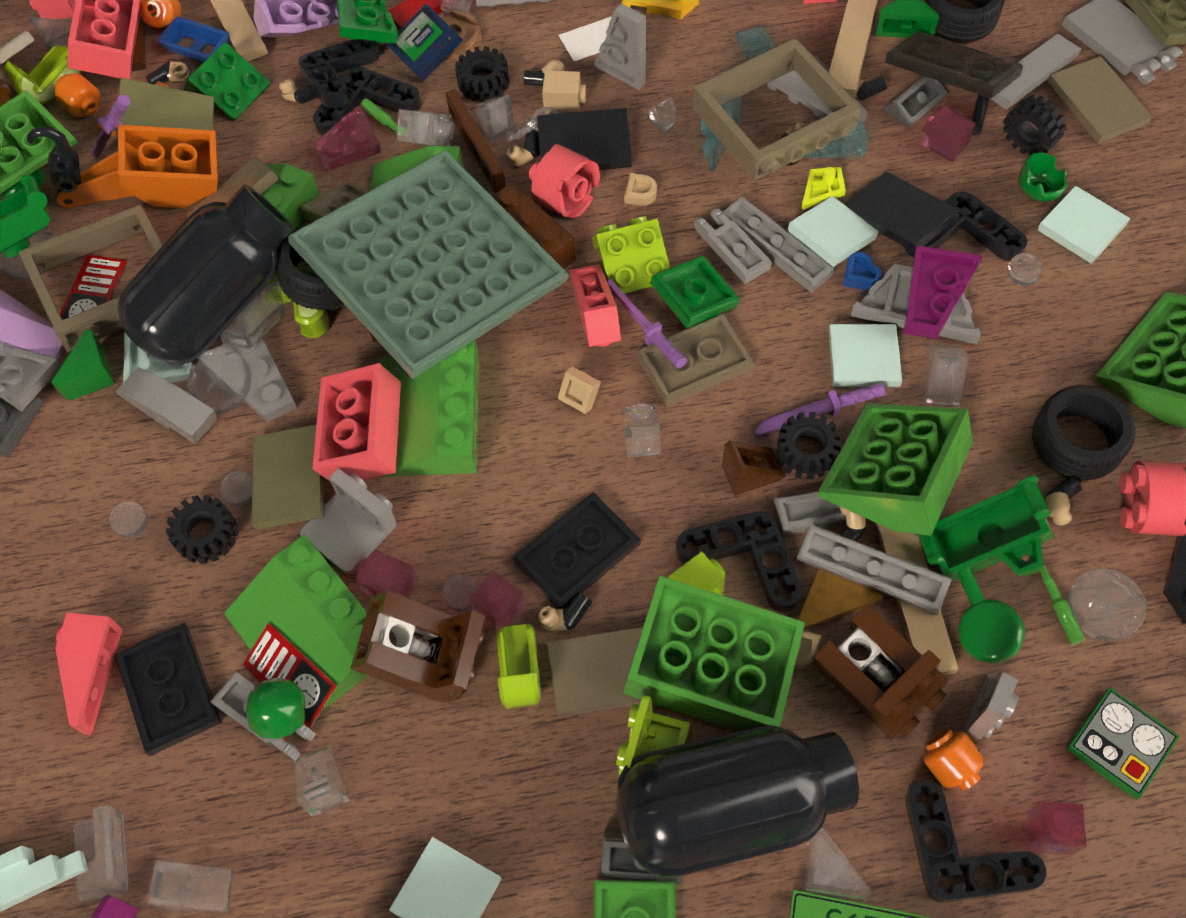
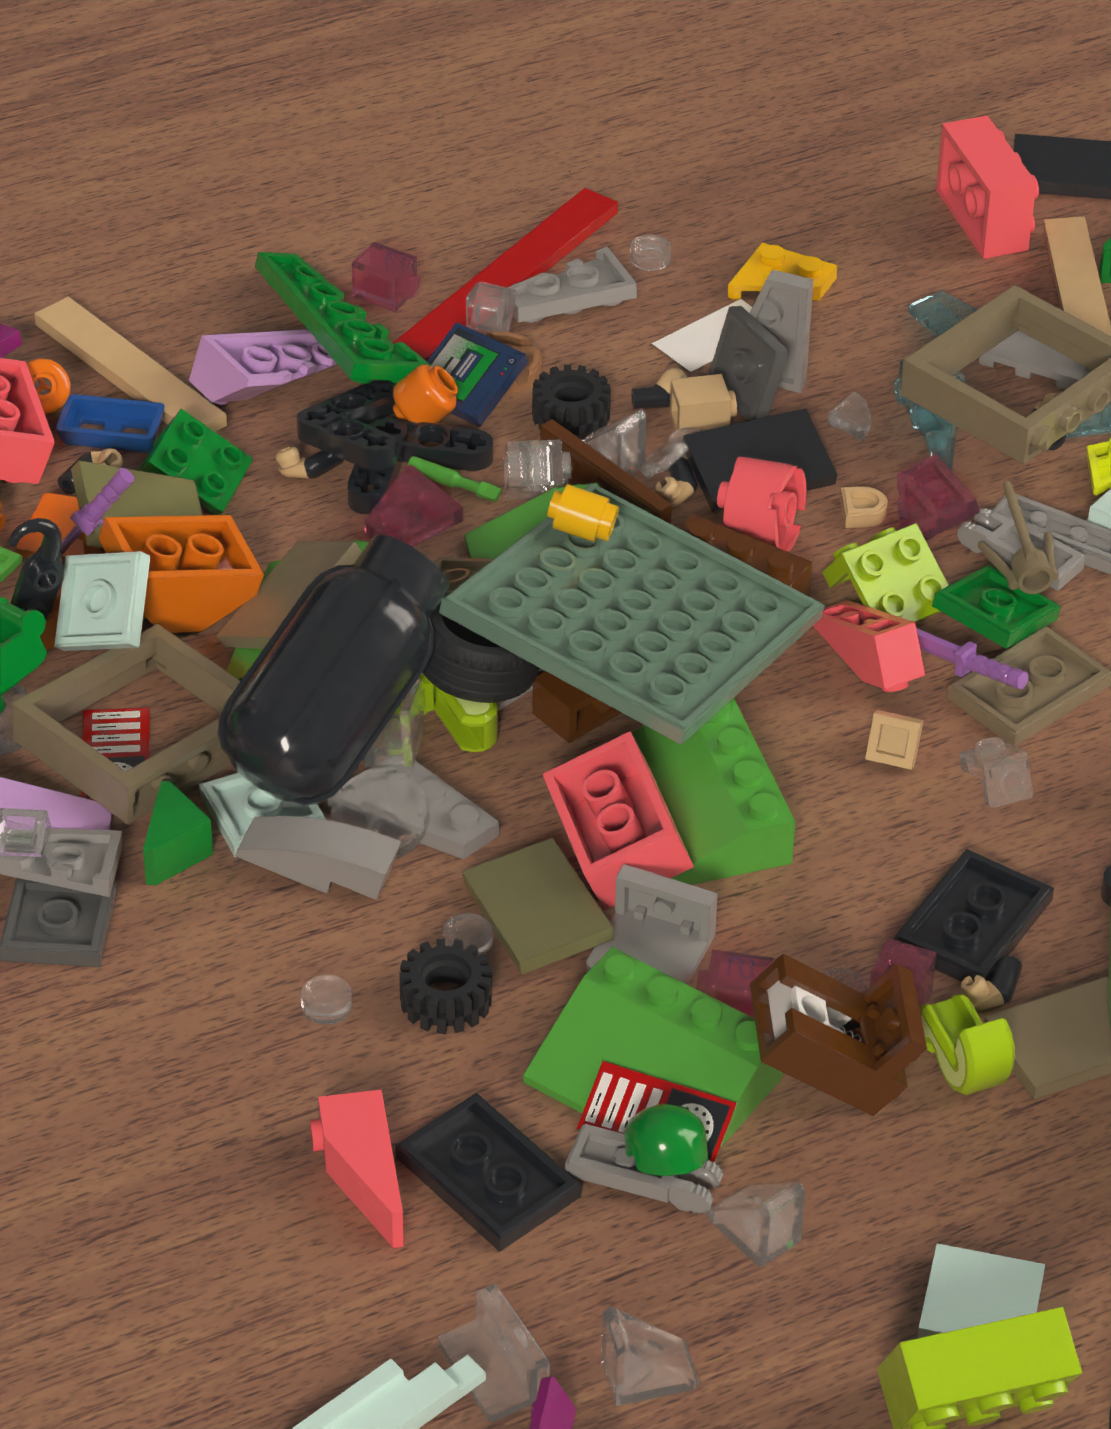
camera: 20 degrees left, 20 degrees down
none -> light aqua tile [54,551,150,651]
none -> orange head [393,364,458,424]
none -> yellow brick [547,484,619,542]
none -> dark grey tile [708,306,789,421]
none -> clear pink wing [897,453,980,541]
none -> dark tan plant [978,481,1059,594]

